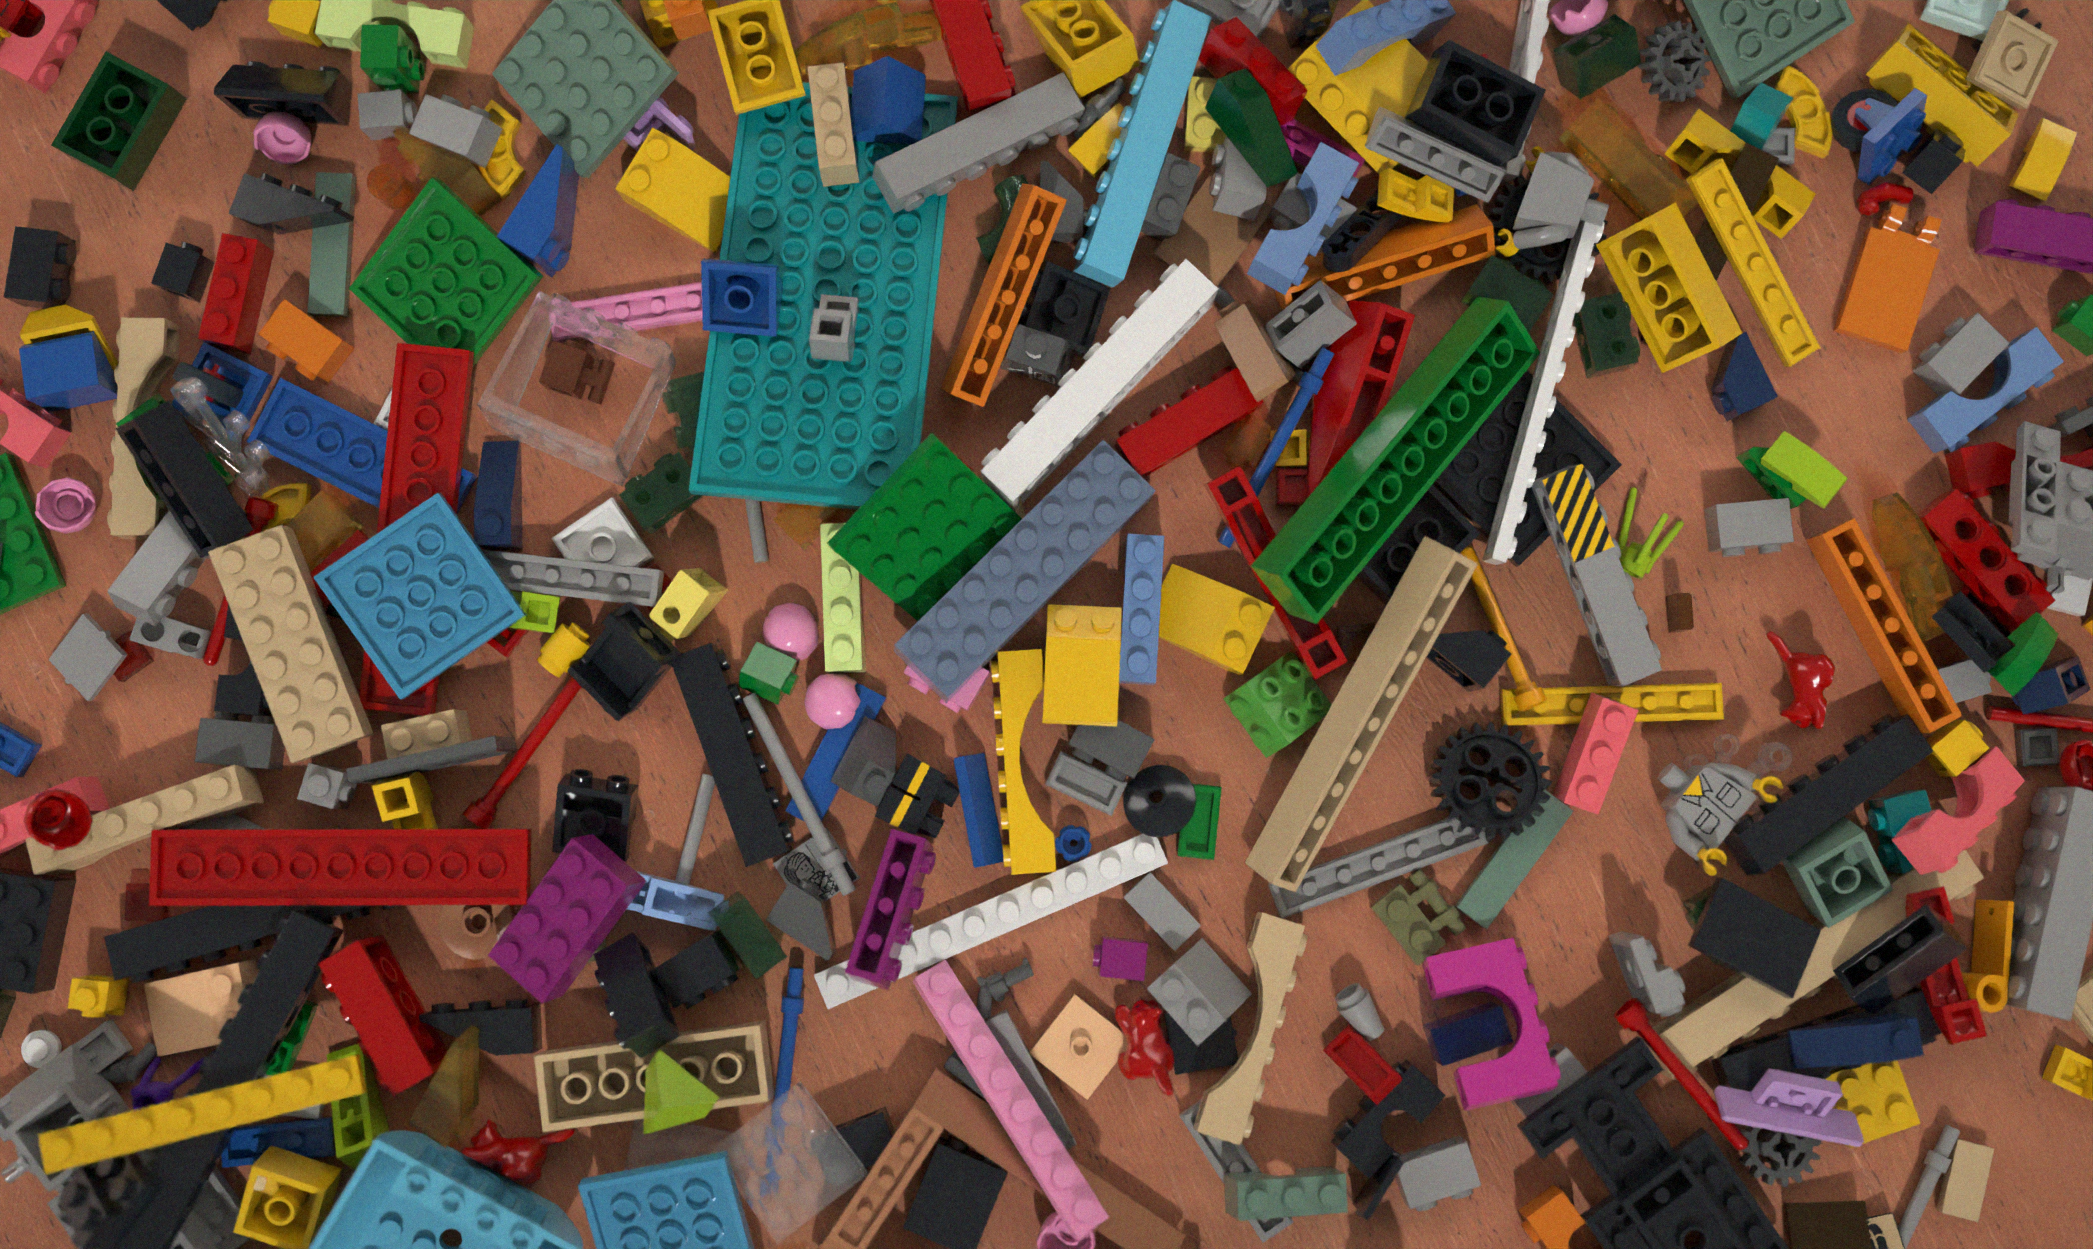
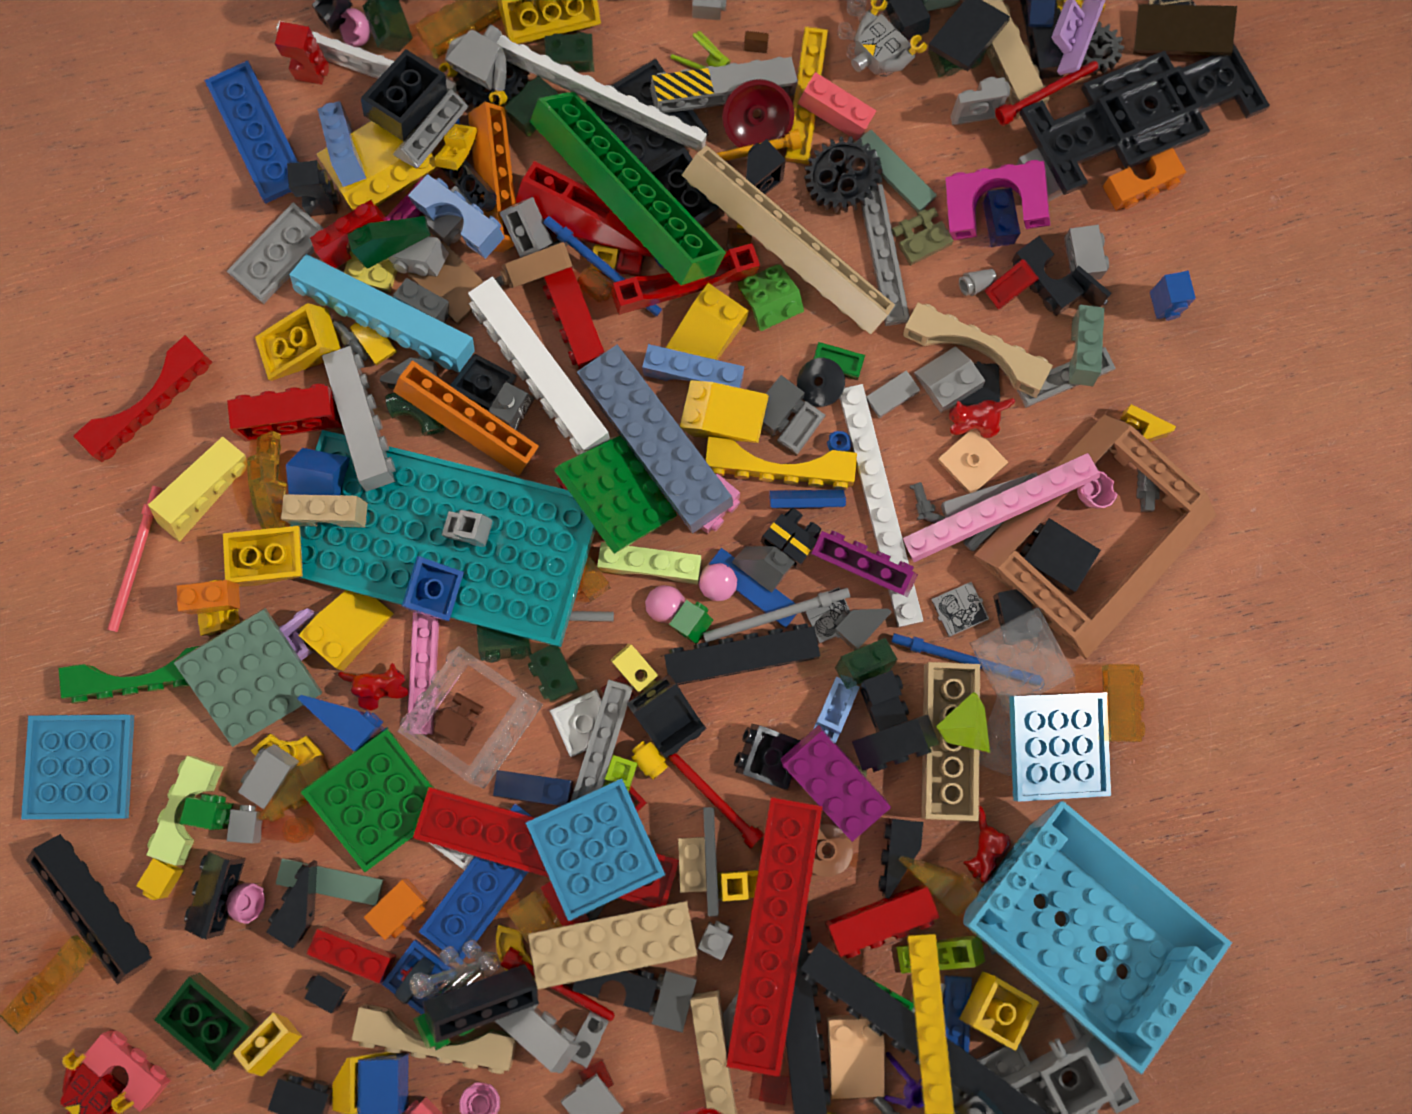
camera: 80 degrees left, 5 degrees down
light grey bar [675,773,715,884] -> none
magenta brick [1092,936,1148,981] -> none
none -> yellow brick [233,1012,302,1076]
none -> red animal [338,663,409,711]
none -> dark red dish [722,79,794,148]
none -> piece [931,582,989,637]

